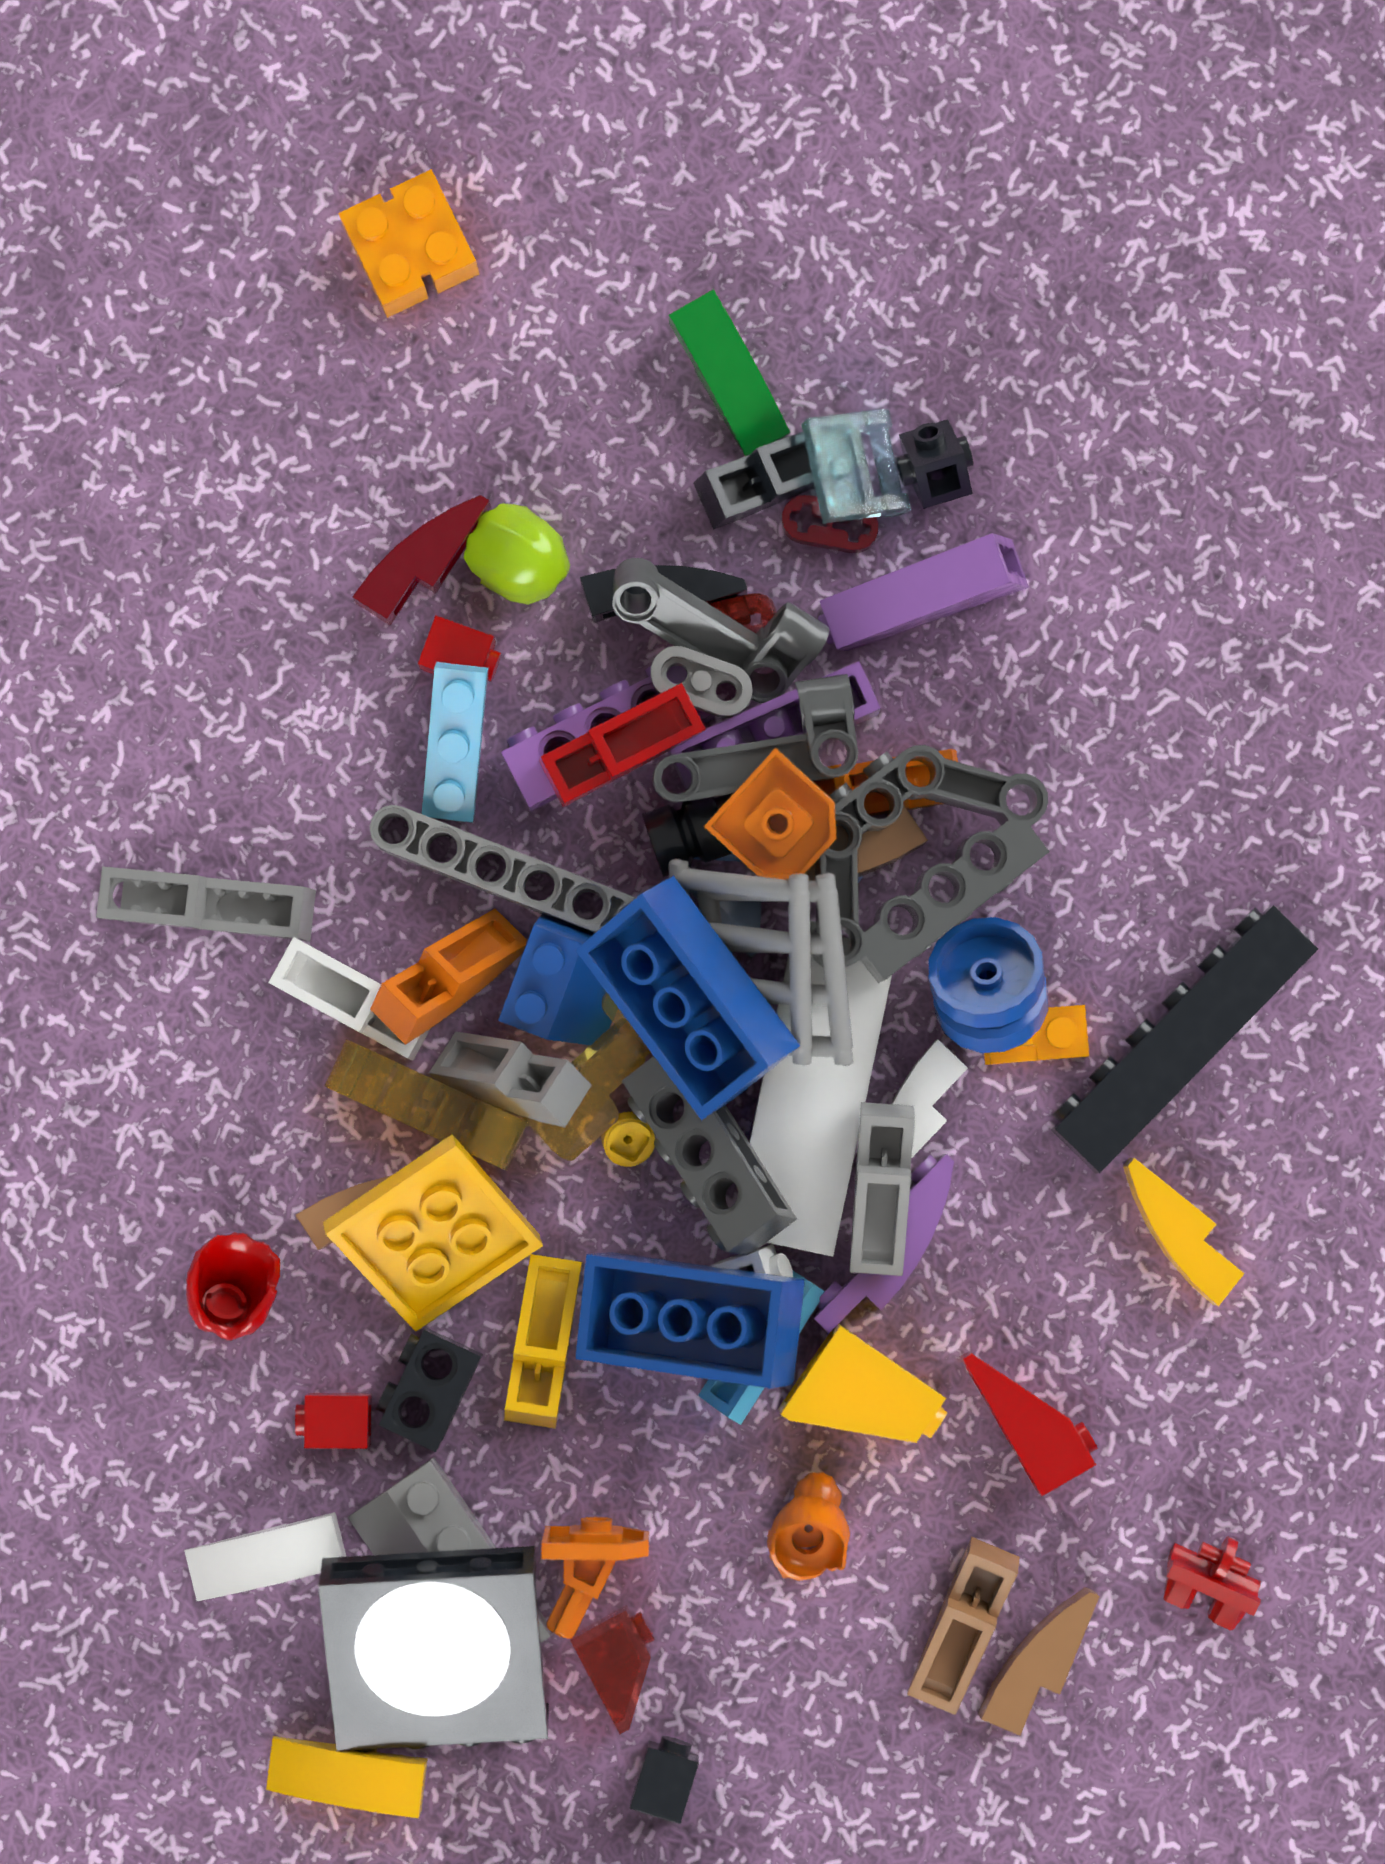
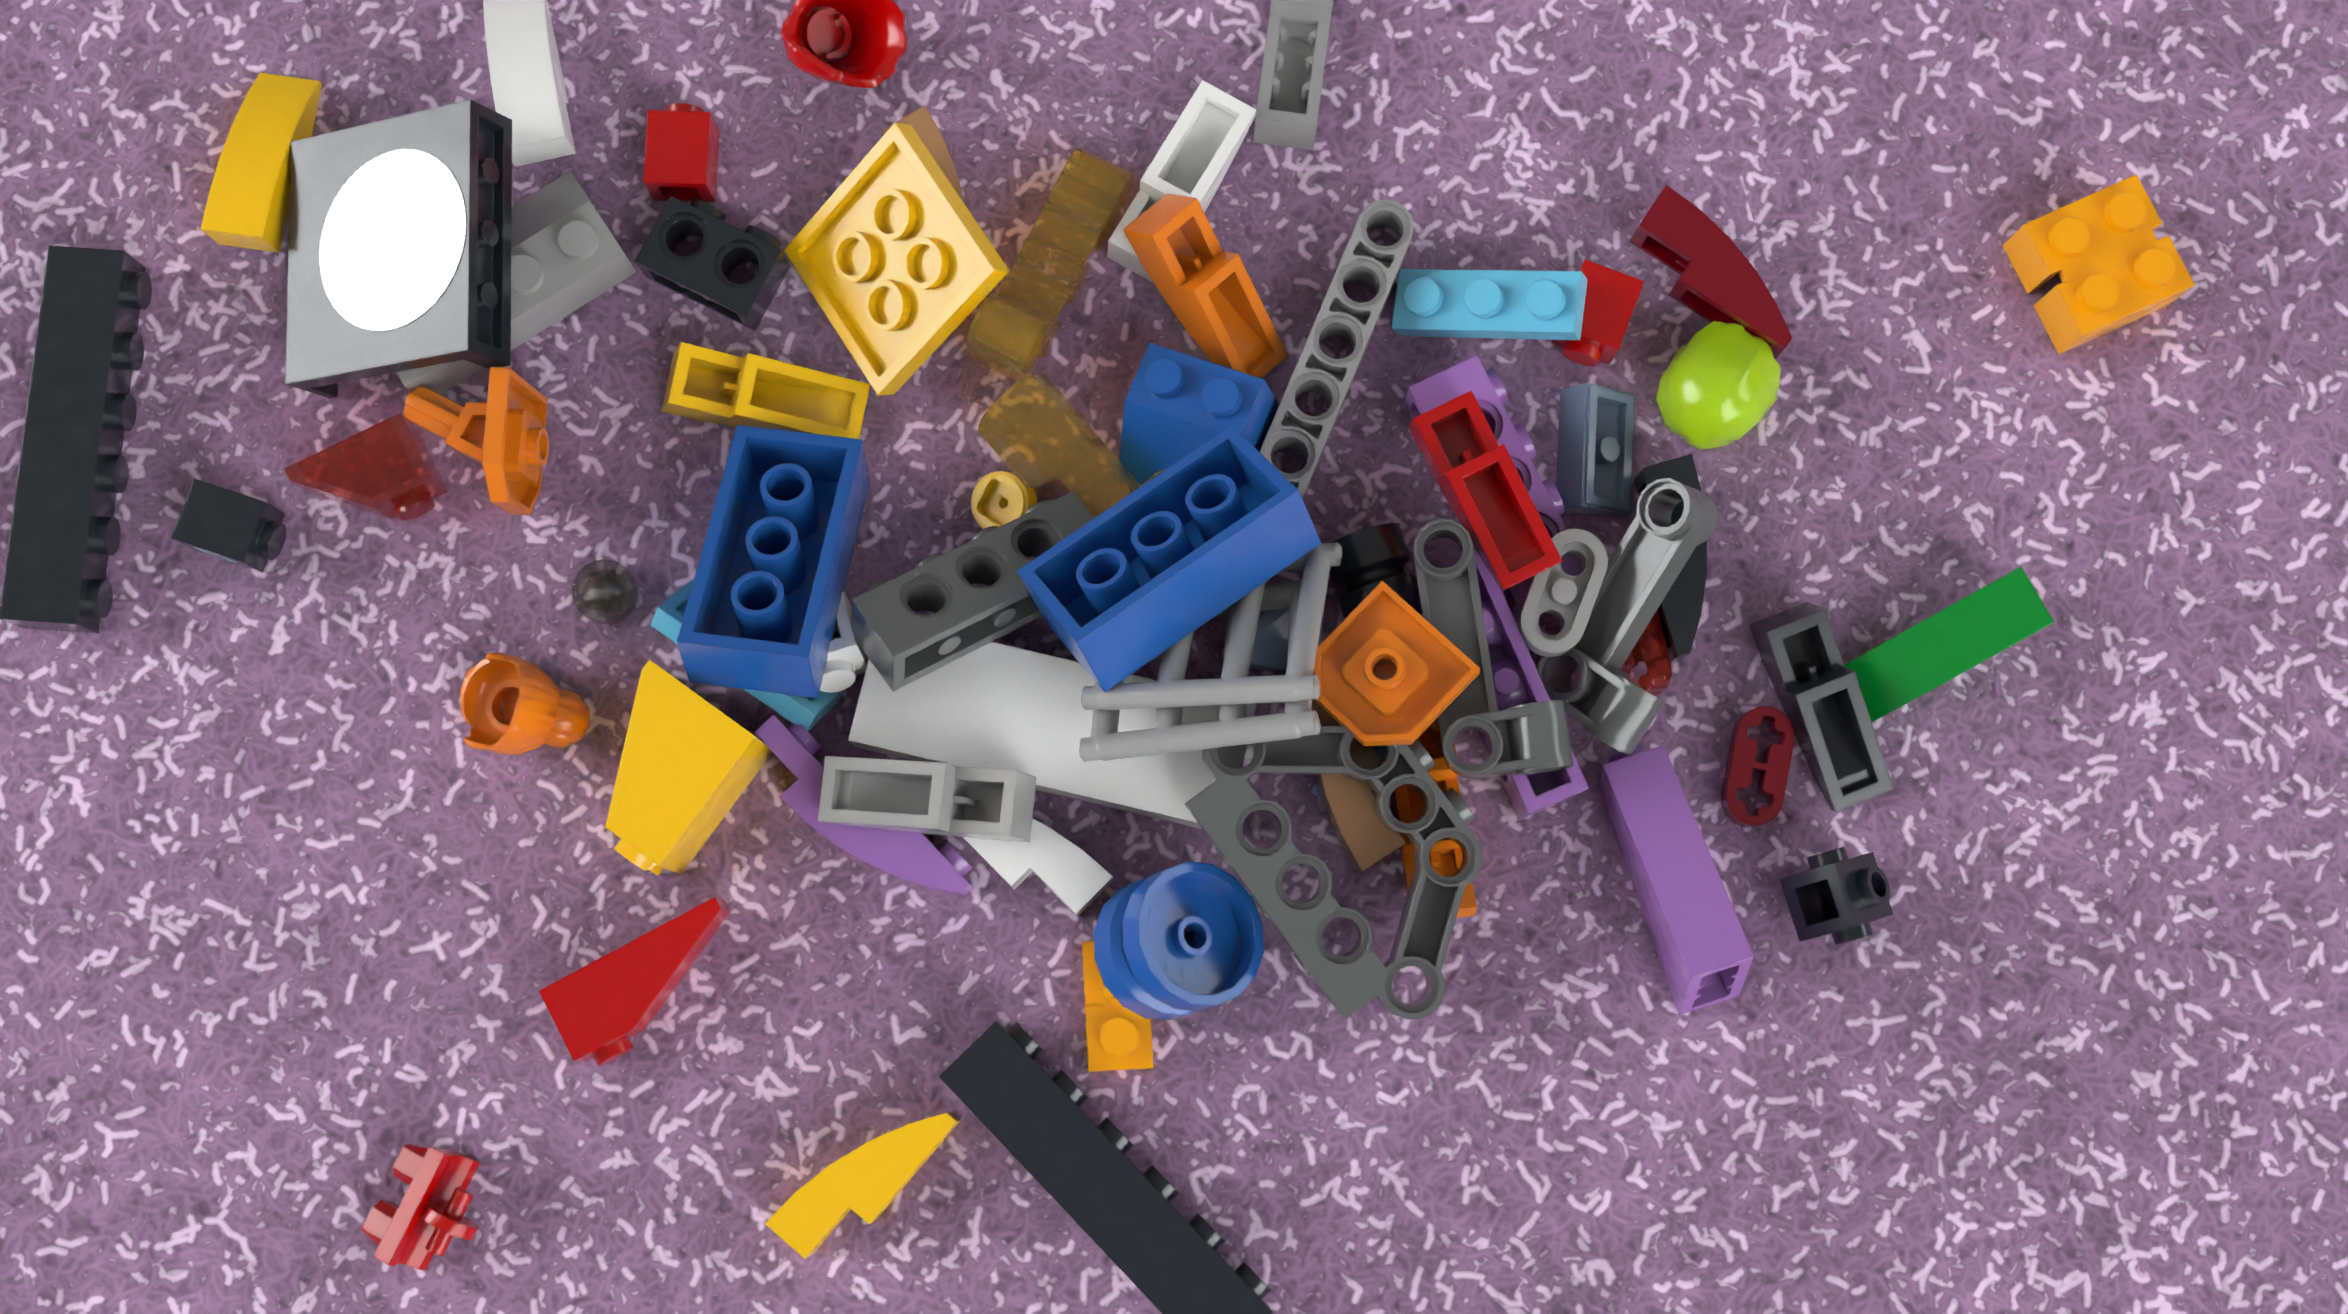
camera: 90 degrees right, 5 degrees down
light grey slope [429,1032,592,1127] -> none
clear light blue plate [801,409,911,524] -> none
medium nougat slope [907,1537,1020,1715] -> none
medium nougat slope [978,1587,1100,1736] -> none
none -> clear smoke tile [572,559,639,625]
none -> sand blue slope [1556,383,1635,516]

